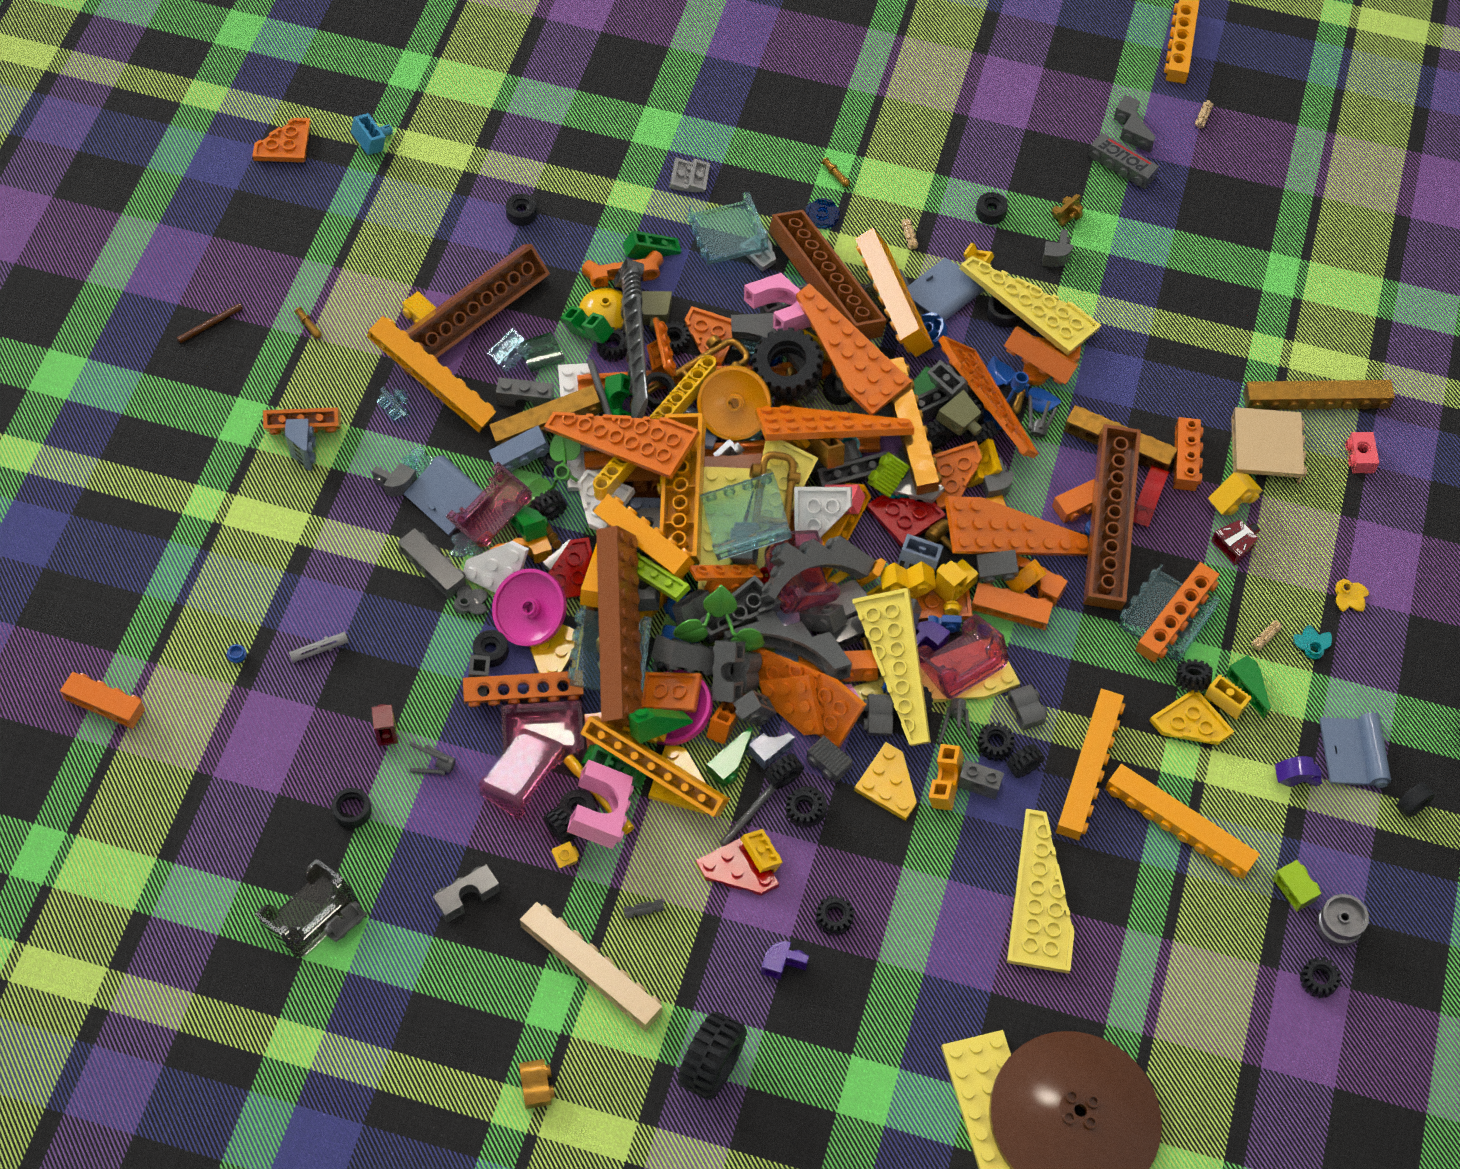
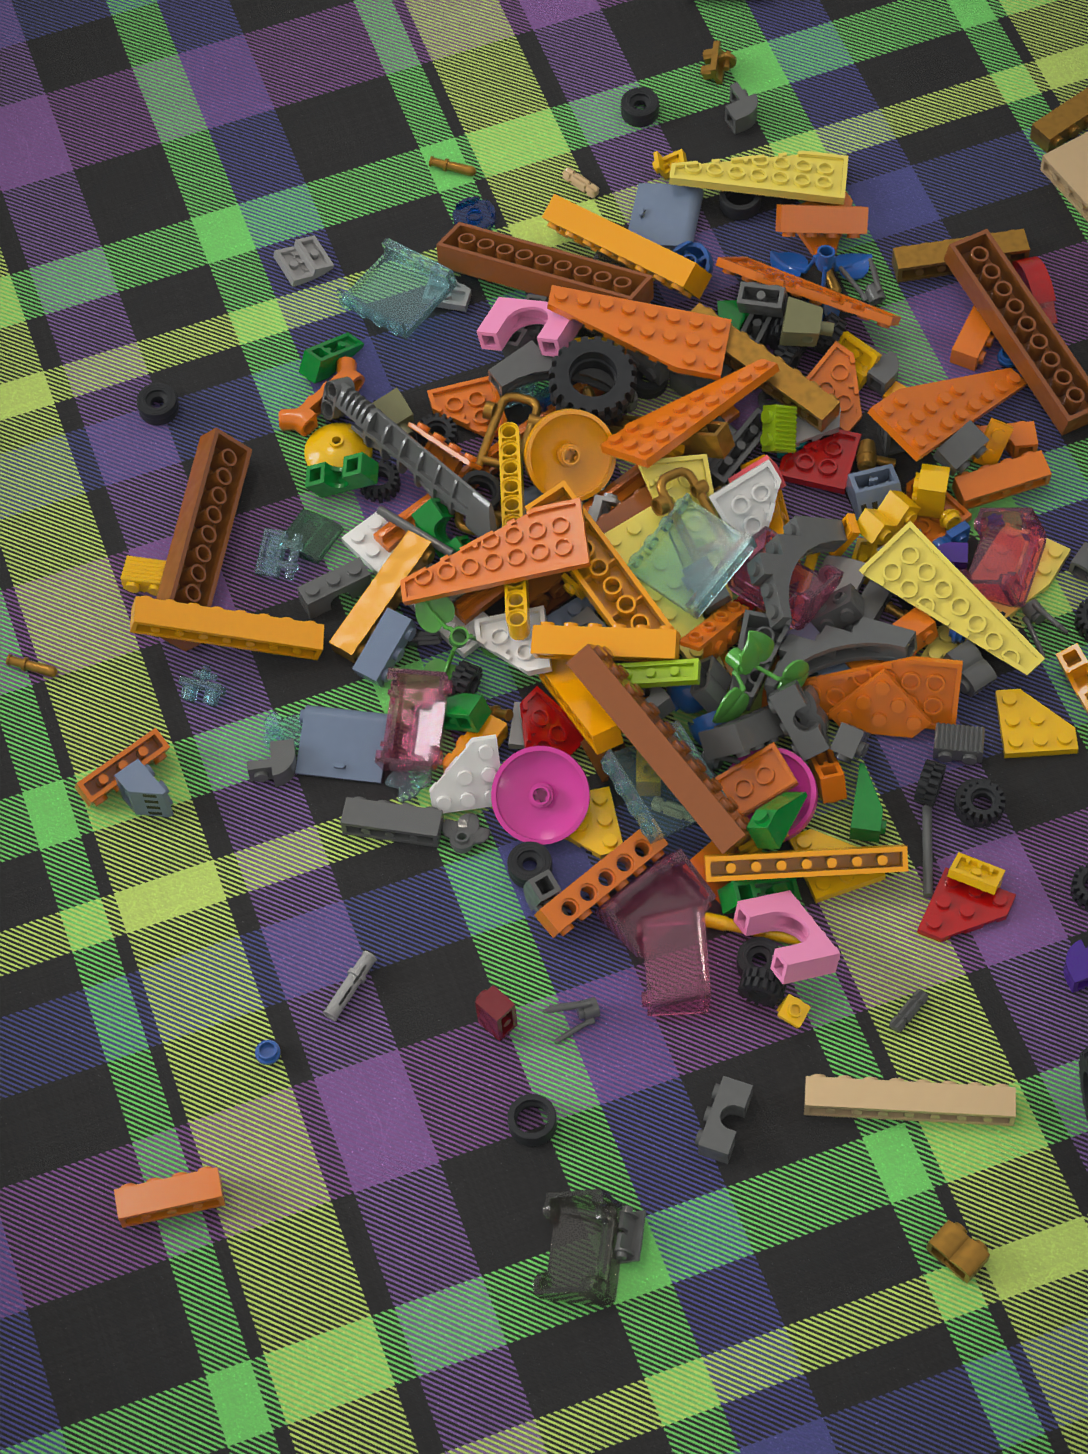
camera: 30 degrees left, 0 degrees up
arch [748,732,795,770] -> none
orange brick [1173,417,1203,491] -> none

